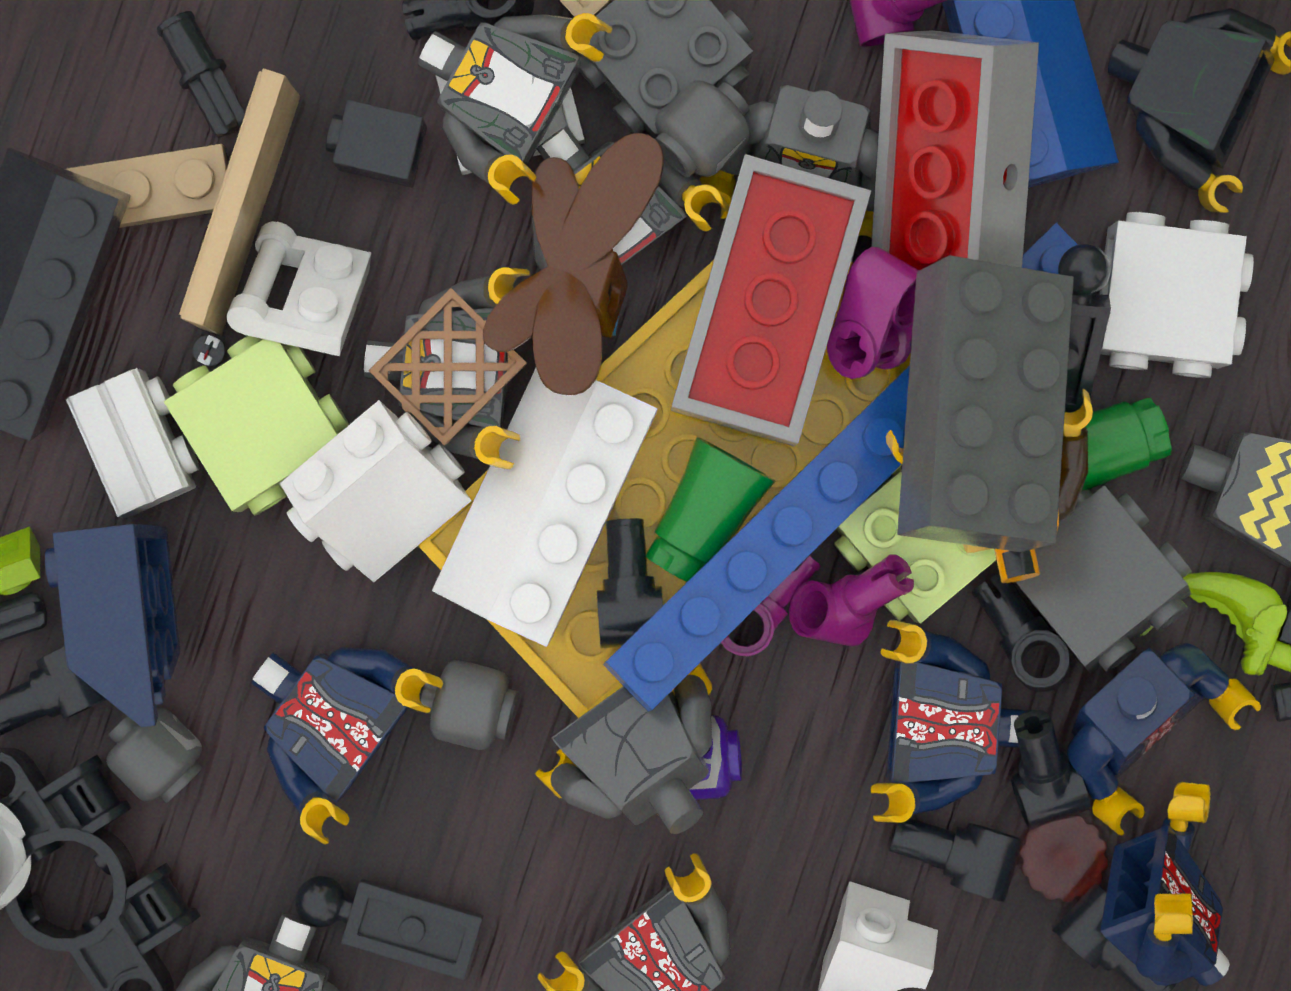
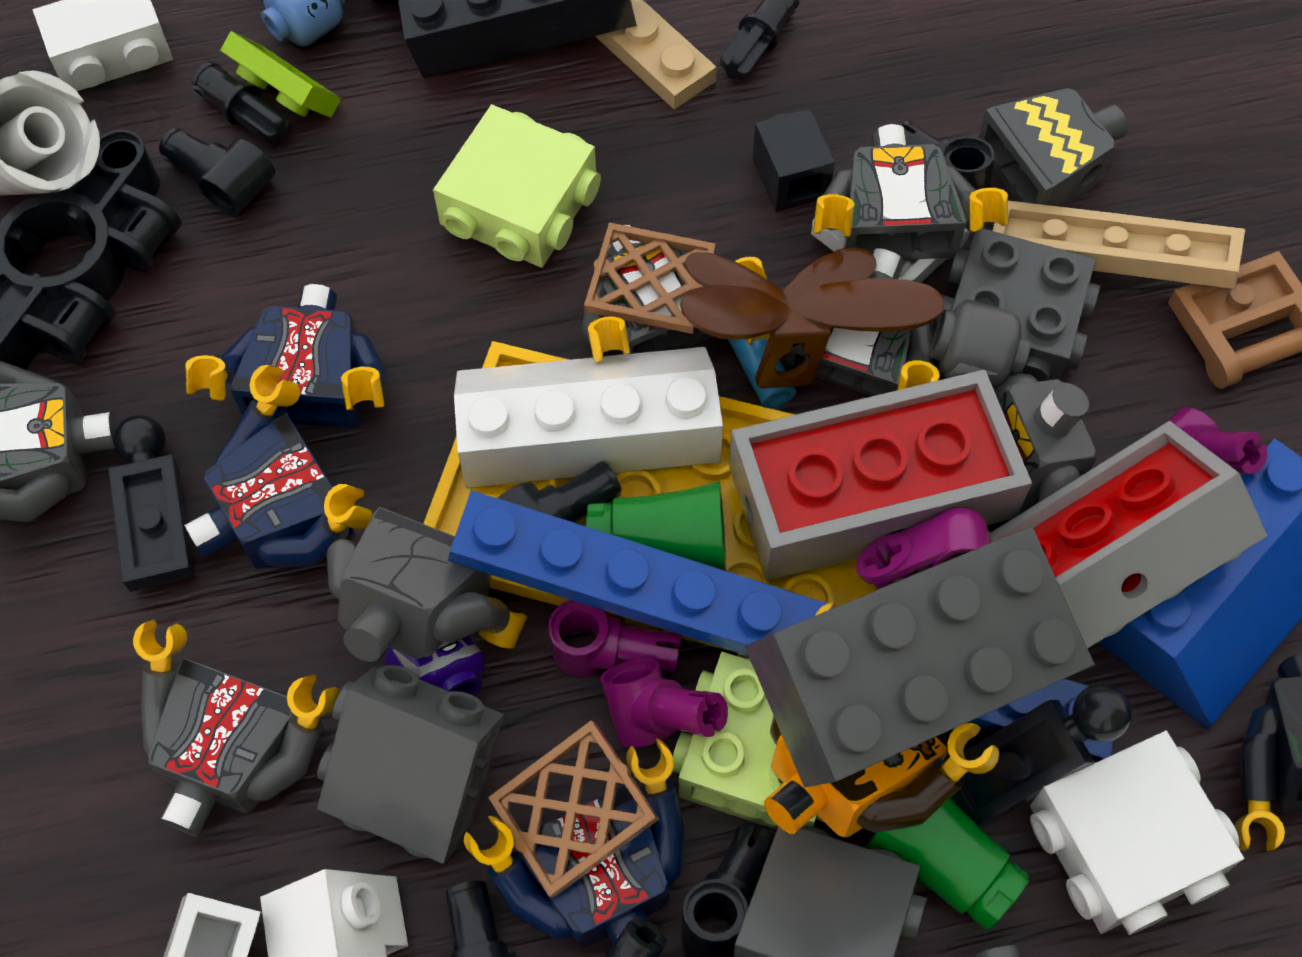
camera: 65 degrees right, 25 degrees down
dark blue wedge [45,524,180,727] -> none
white brick [66,368,200,518] -> none
dark grey head [106,707,203,803] -> none
tan tile [179,68,300,336] -> none
white plate [226,221,371,356] -> none
white brick [280,400,472,582] -> none
dark grey head [419,660,518,750] -> none
none -> torso [184,365,373,568]
none -> dark grey brick [317,662,504,864]
none -> medium nougat window [488,720,659,898]

